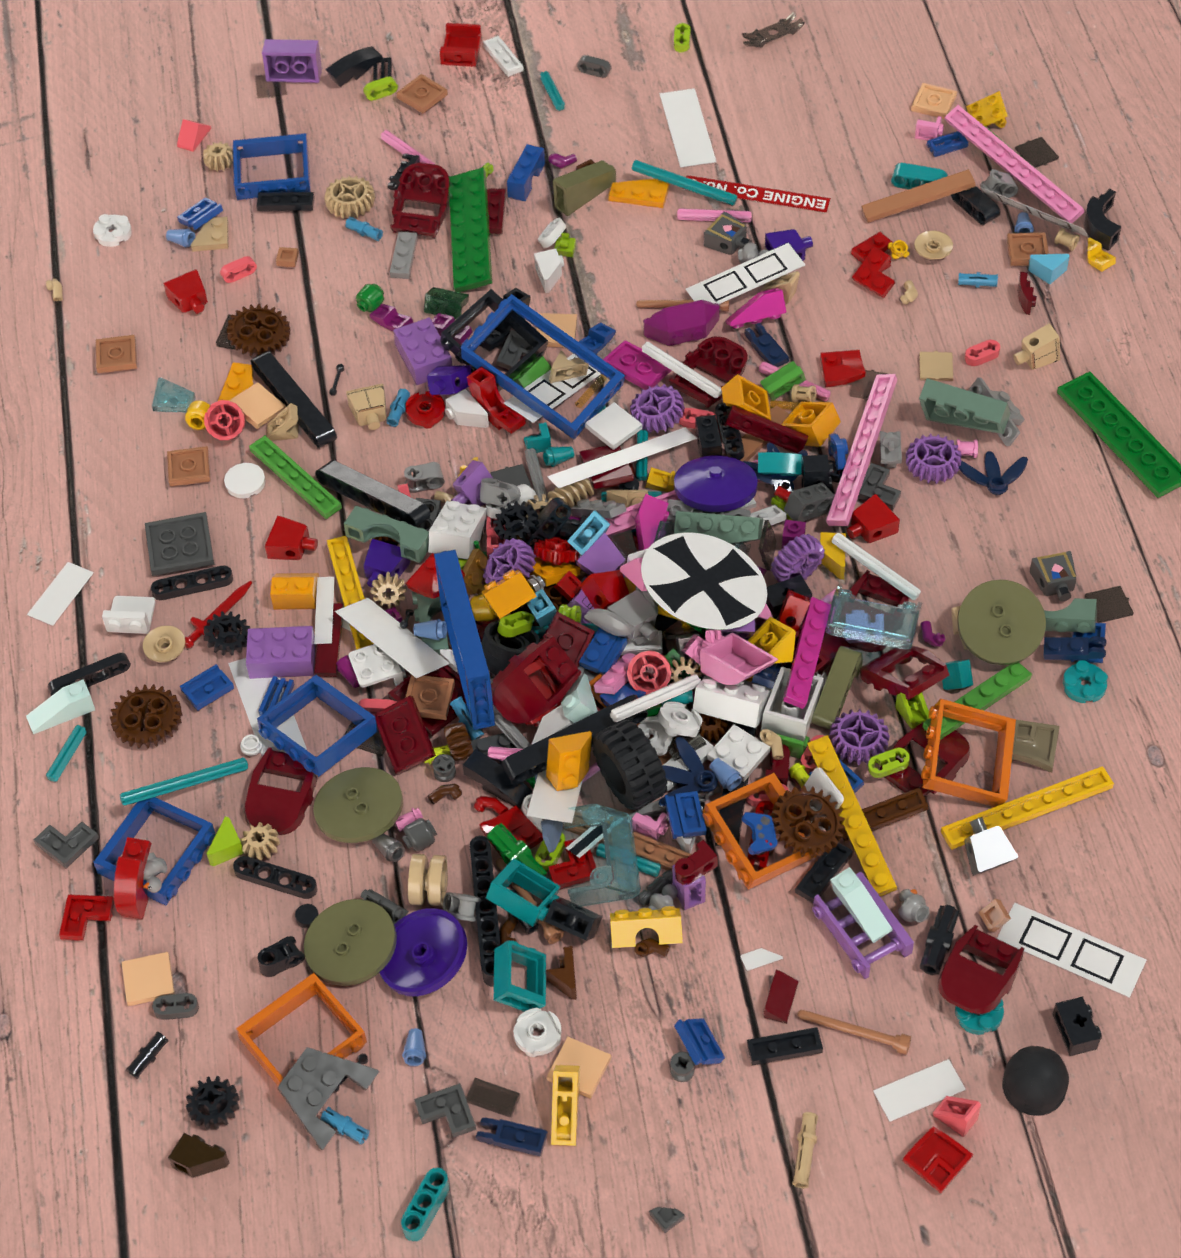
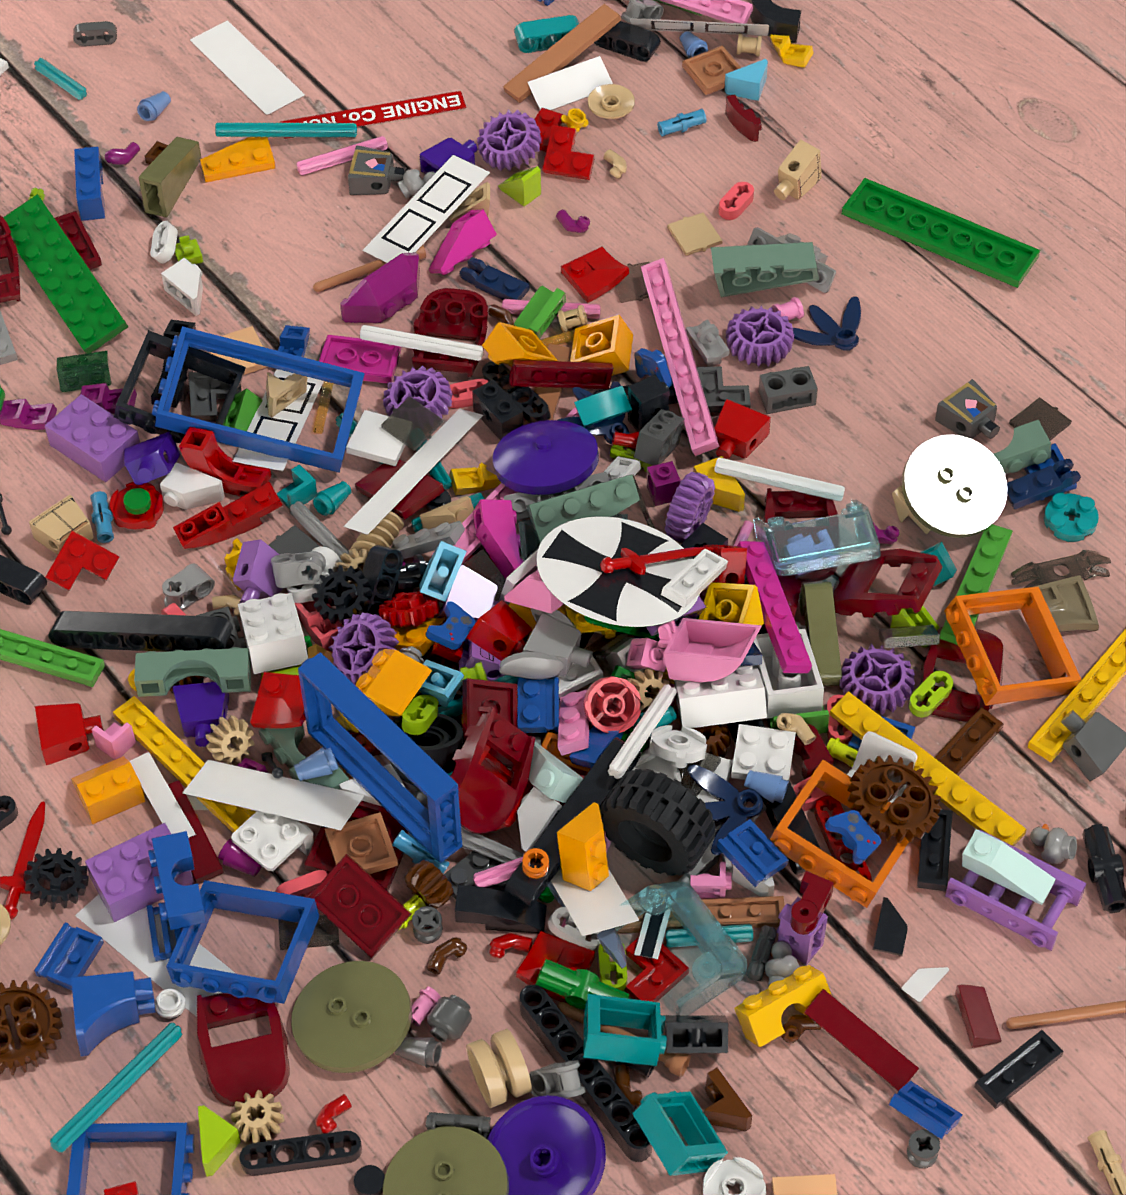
camera: 30 degrees left, 0 degrees up
none -> red plate [45,531,120,591]
none -> blue hips [71,971,156,1056]
none -> bright pink panel [92,722,136,760]
none -> green tile [123,488,151,515]
none -> medium blue cone [137,91,171,121]
none -> blue arch [148,831,206,930]
none -> red slope [173,481,283,549]
none -> red arm [315,1094,352,1134]
none -> clear smoke piece [381,396,443,451]
none -> blue piece [425,601,476,650]
none -> medium lavender gear [477,109,542,171]
none -> reddish brown arm [488,304,515,326]
none -> lime slope [498,166,541,207]
none -> orange bush [522,848,549,879]
none -> white sticker [528,56,613,110]
none -> magenta arm [556,209,590,233]
none -> red sword [600,547,714,575]
none -> white tile [661,549,728,608]
none -> dark grey brick [758,366,818,414]
none -> dark red tile [804,989,919,1091]
none -> black slope [873,897,908,956]
none -> clear smoke tile [879,625,940,648]
none -> clear smoke piece [1011,550,1111,588]

